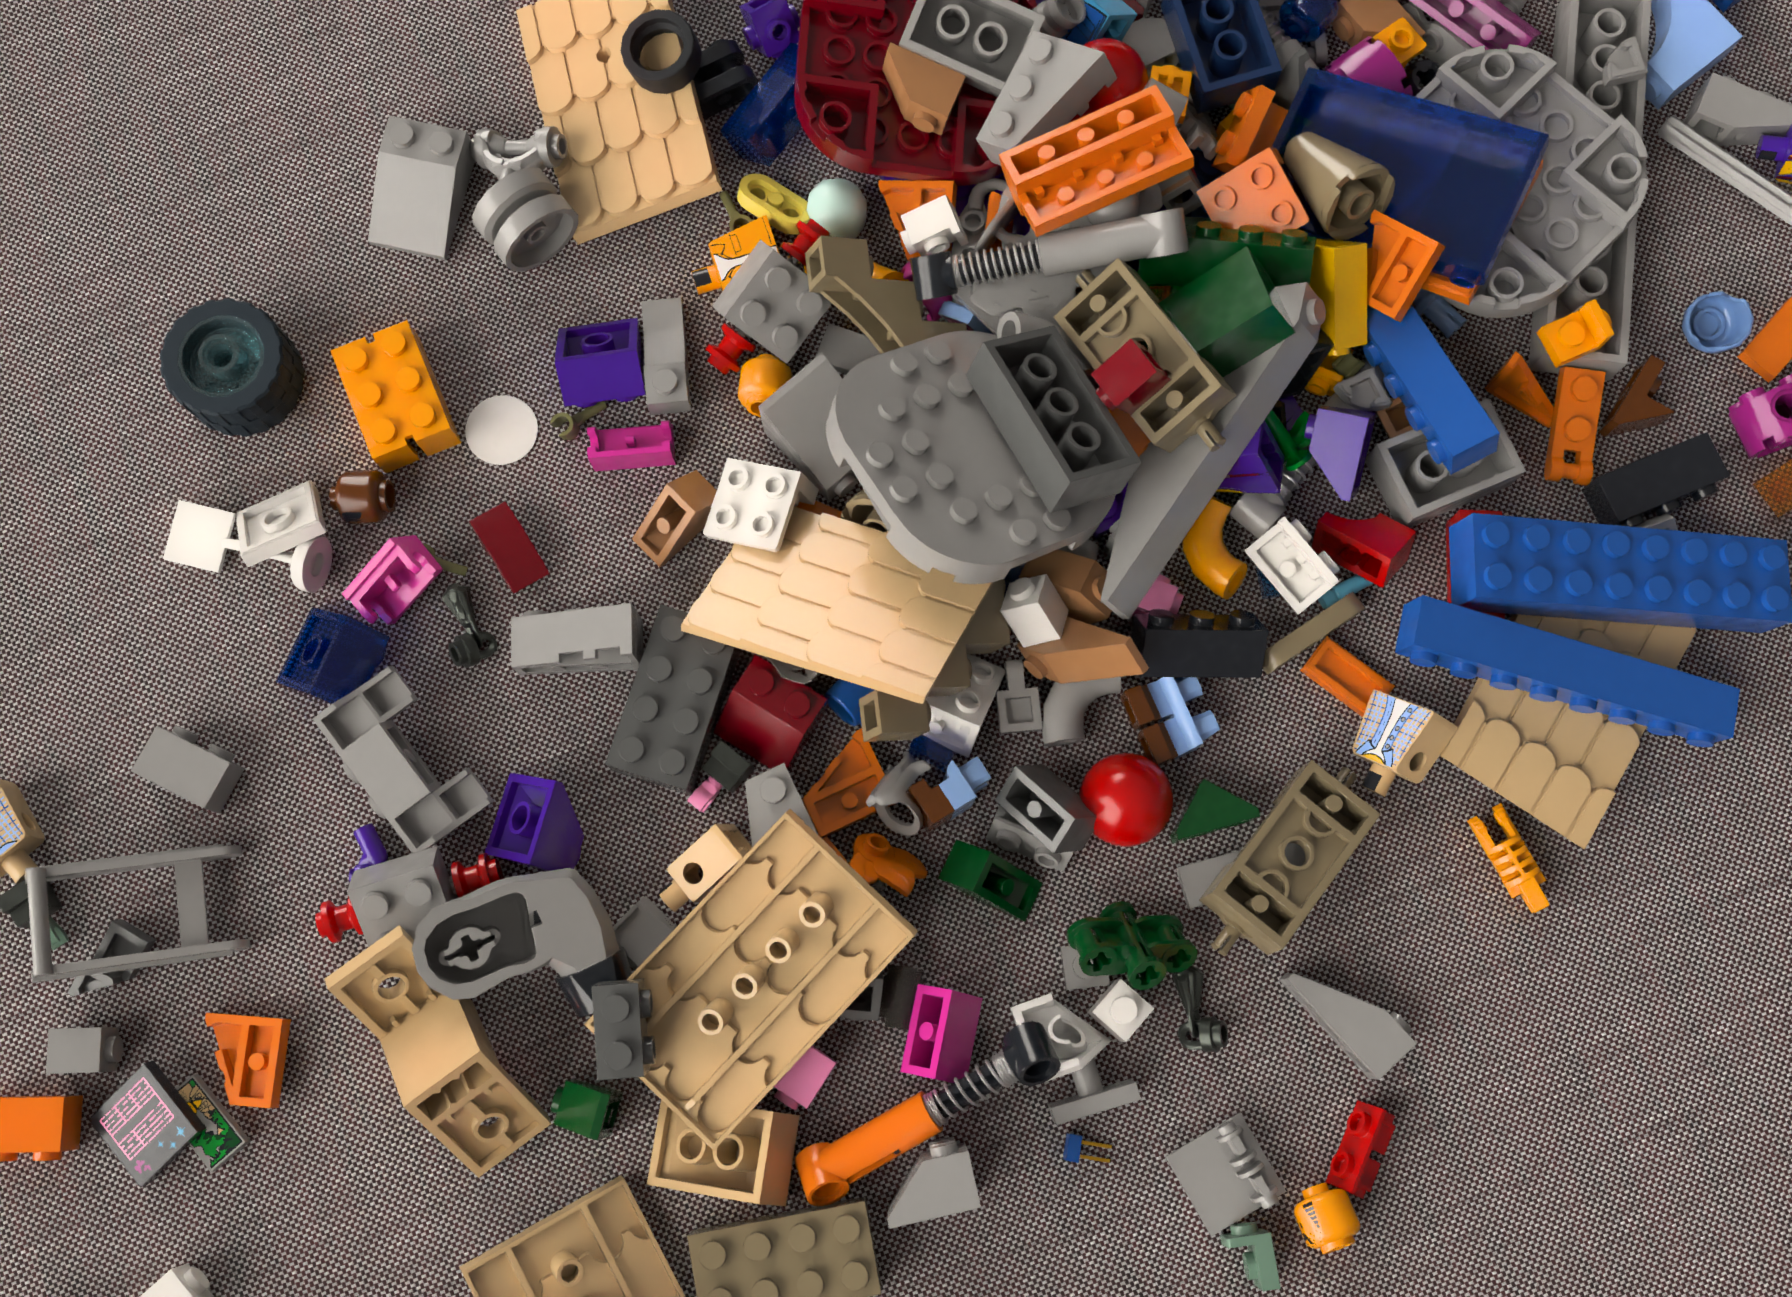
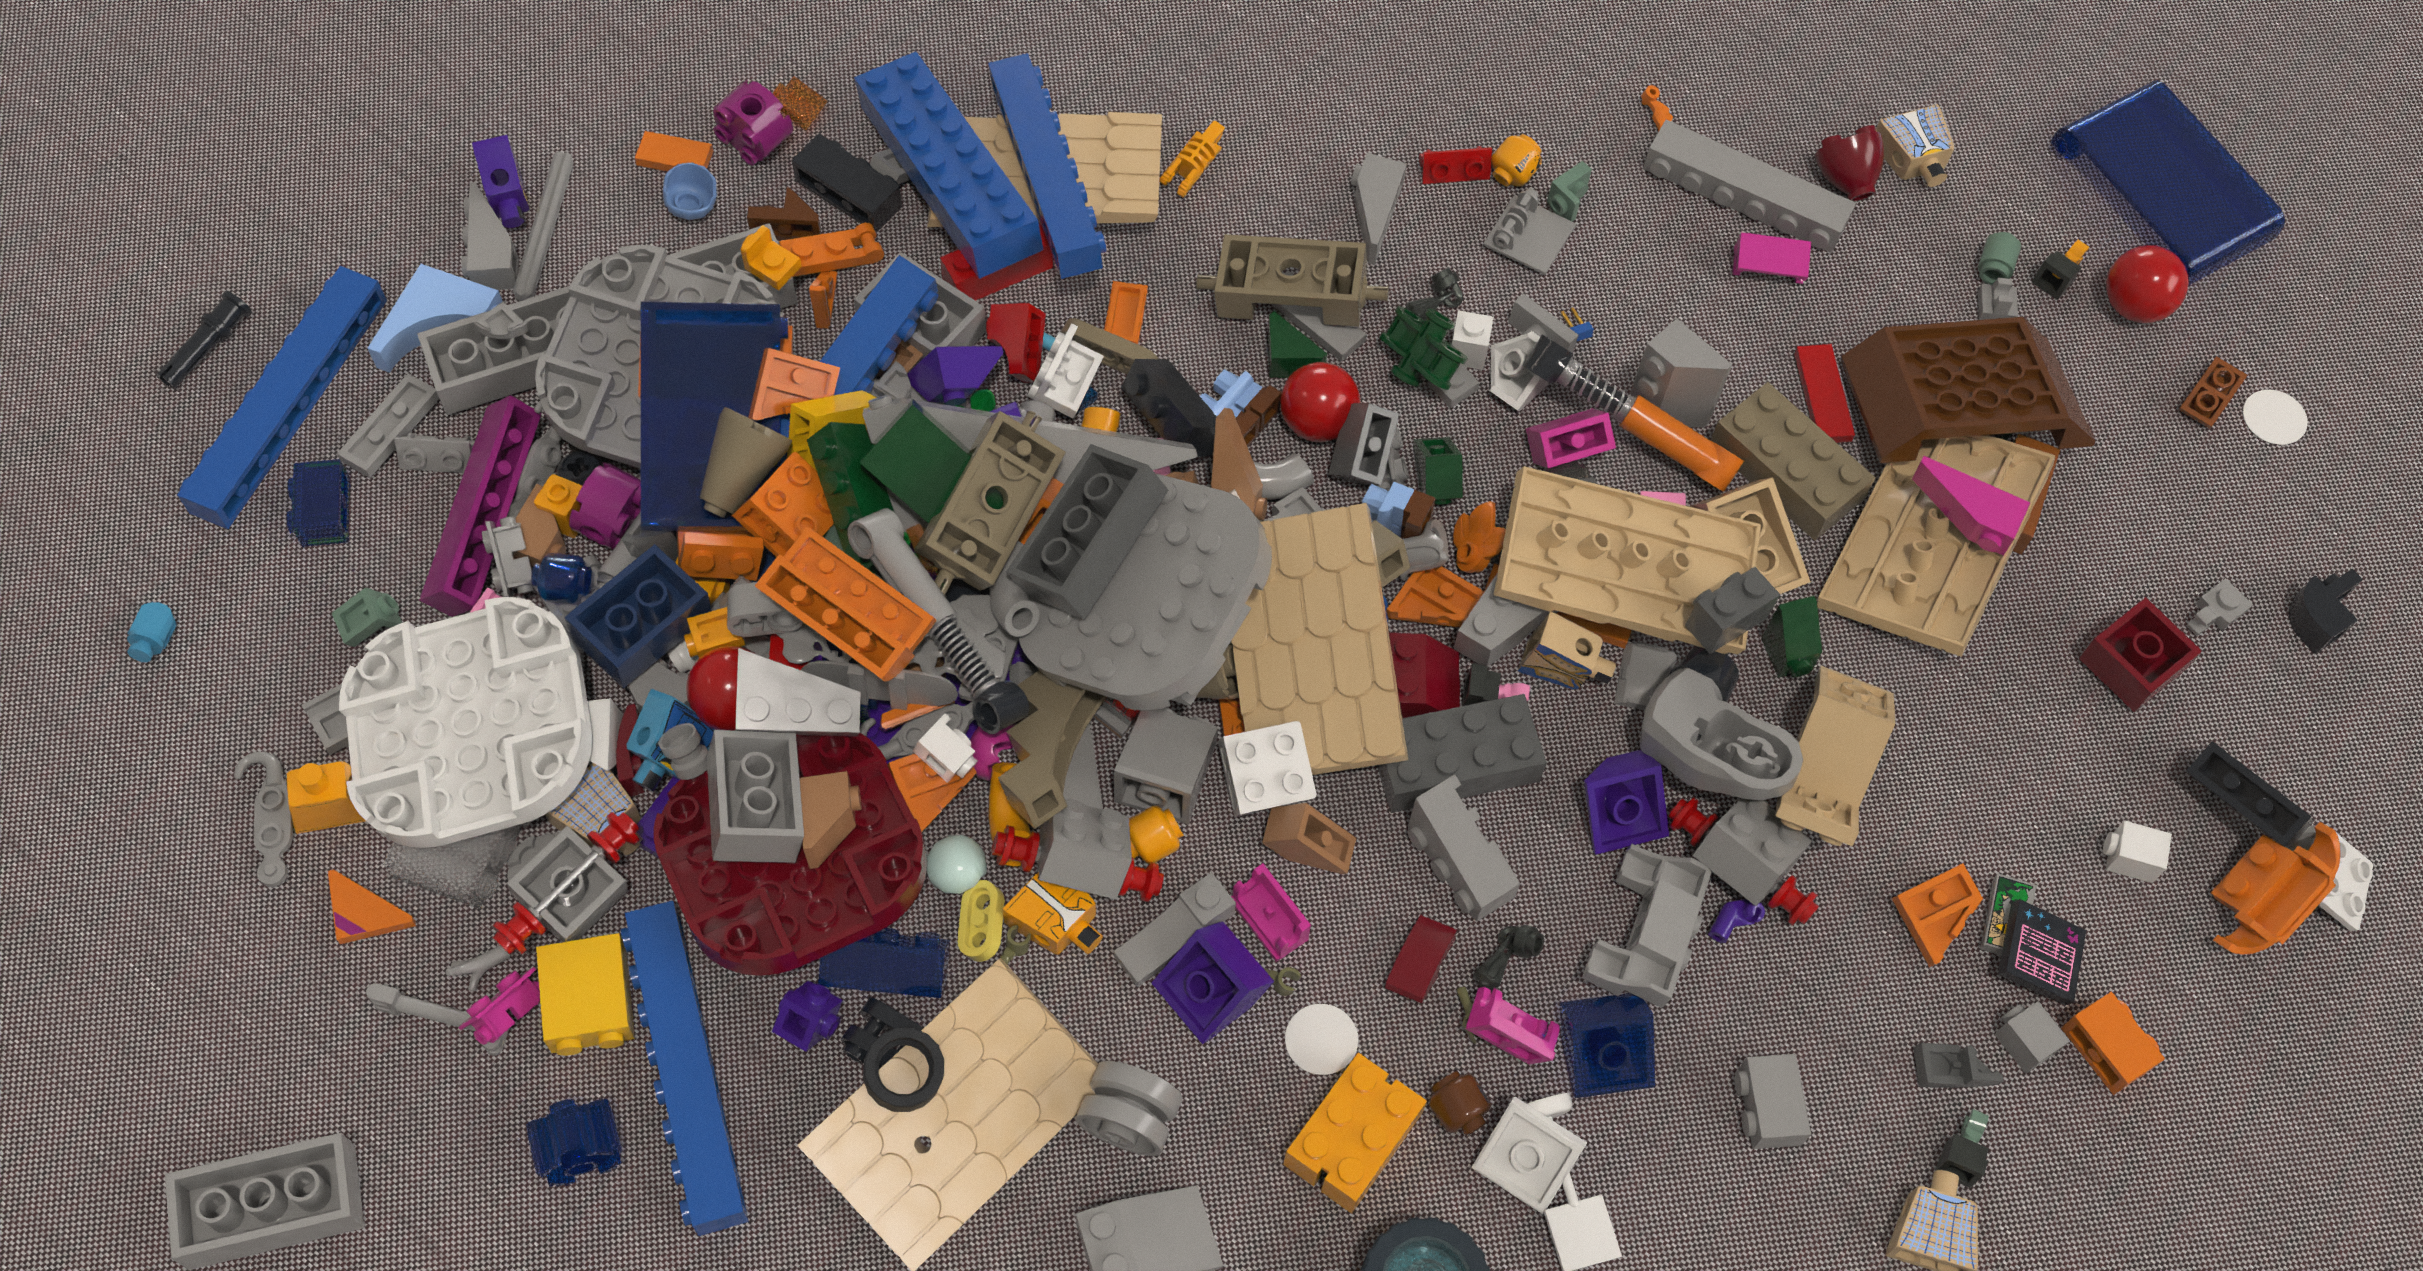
camera: 125 degrees left, 15 degrees down
light grey piece [24,844,251,983] -> none
light grey piece [470,126,568,181] -> none
dark red brick [1091,338,1171,415] -> none
torso [1352,689,1458,797] -> none

